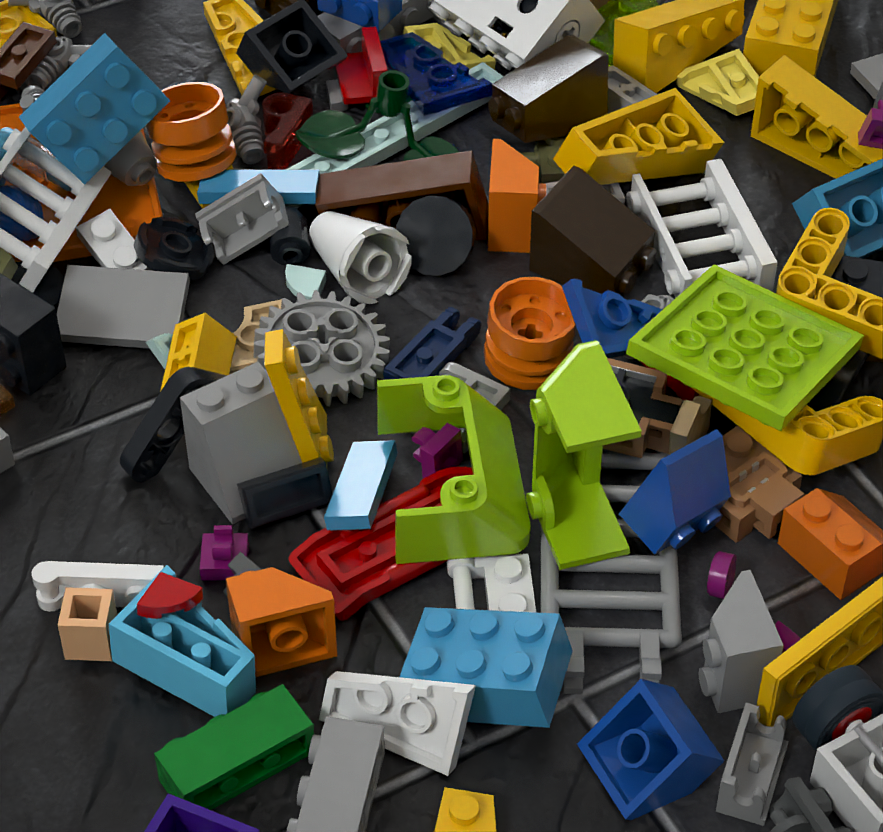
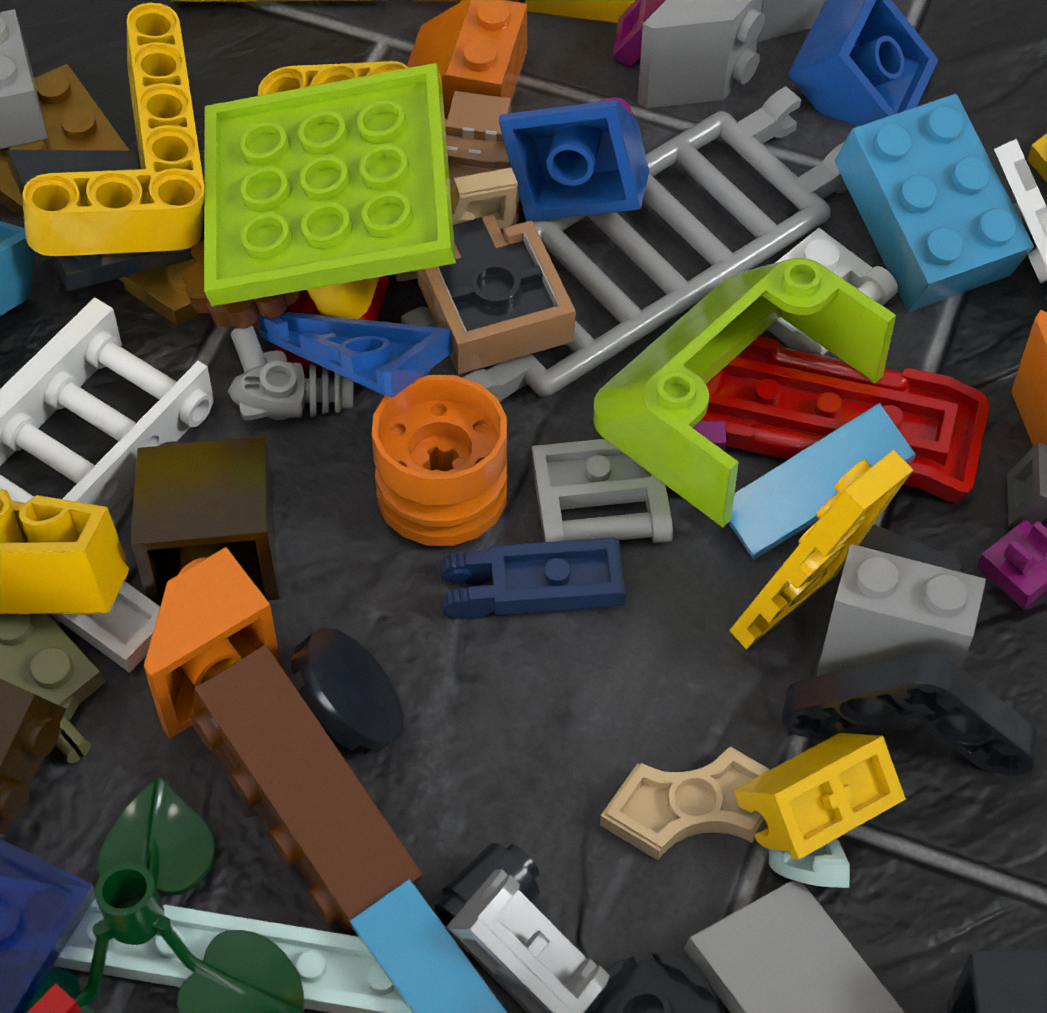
camera: 130 degrees left, 10 degrees up
light grey gear [253,290,390,406] -> none
light aqua tile [285,264,326,300] -> none
white cone [309,211,412,304] -> none
lime windscreen [526,340,642,570] -> none

